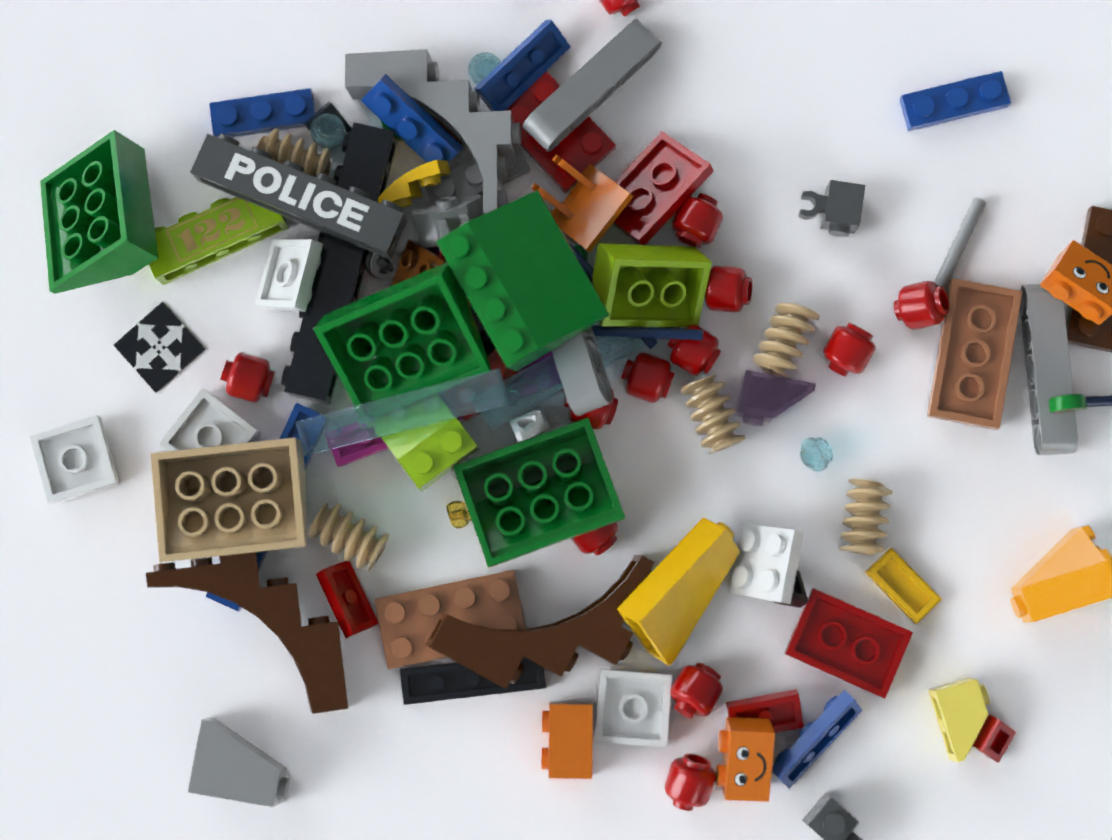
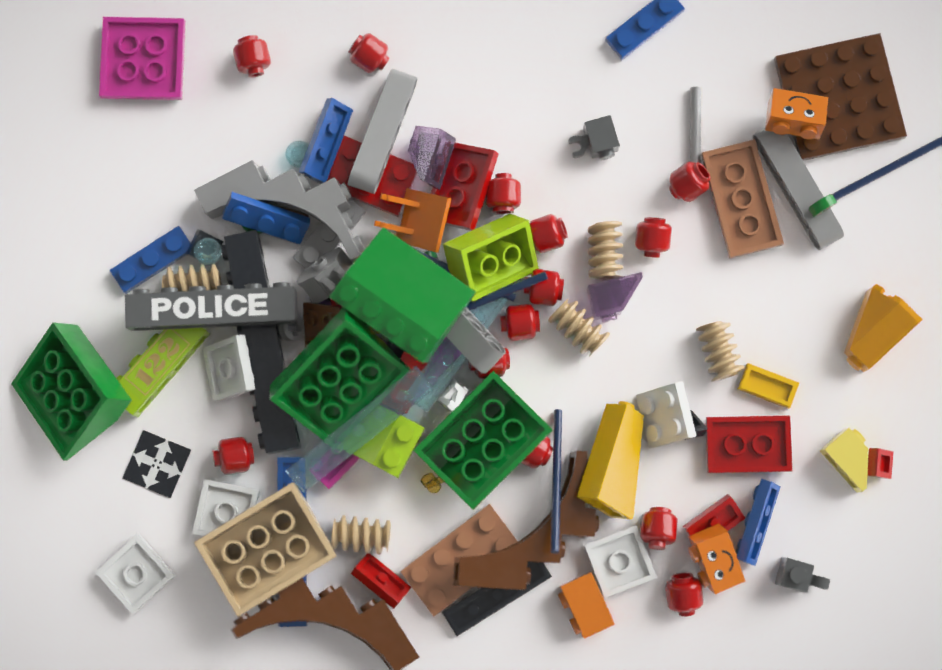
camera: 30 degrees left, 0 degrees up
yellow slope [378,160,451,209] -> none
clear light blue plate [800,437,833,472] -> none
none -> clear purple slope [408,125,456,190]
none -> dark blue axle [550,409,562,554]

